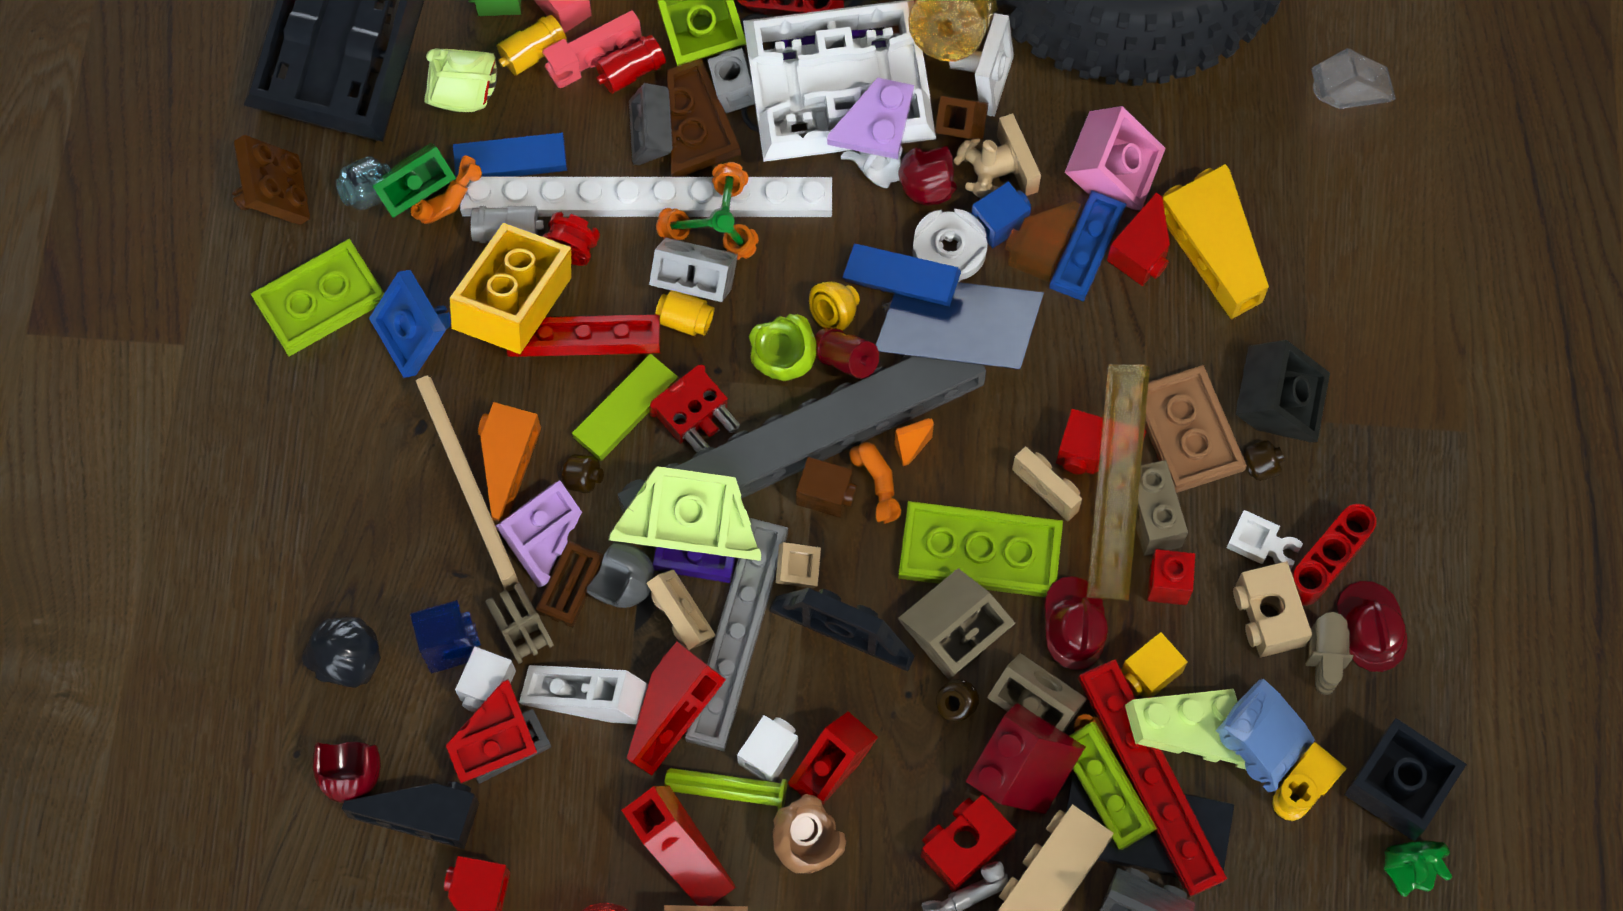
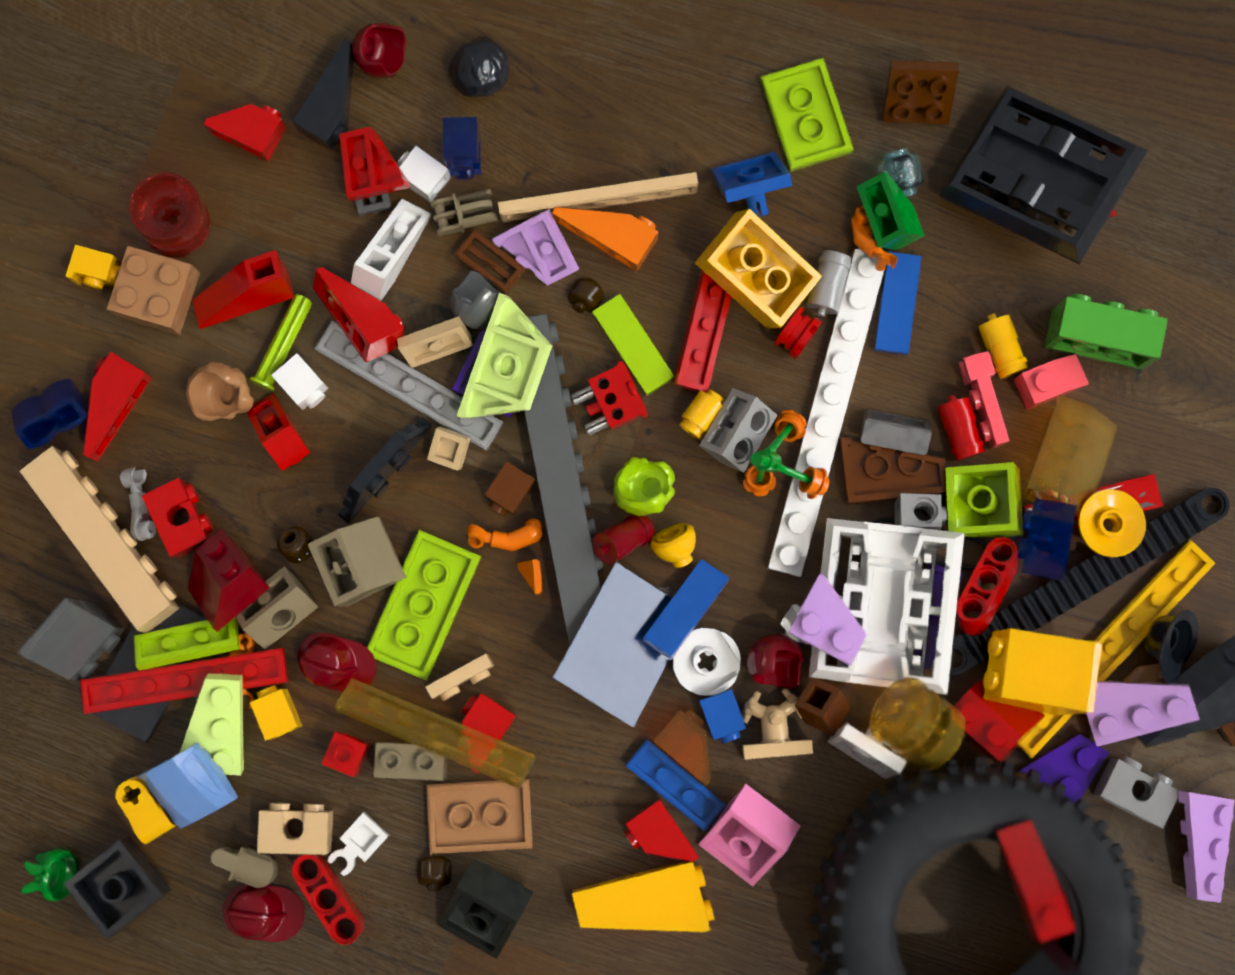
camera: 105 degrees right, 15 degrees up
yellowish green piece [424,48,497,112] -> none

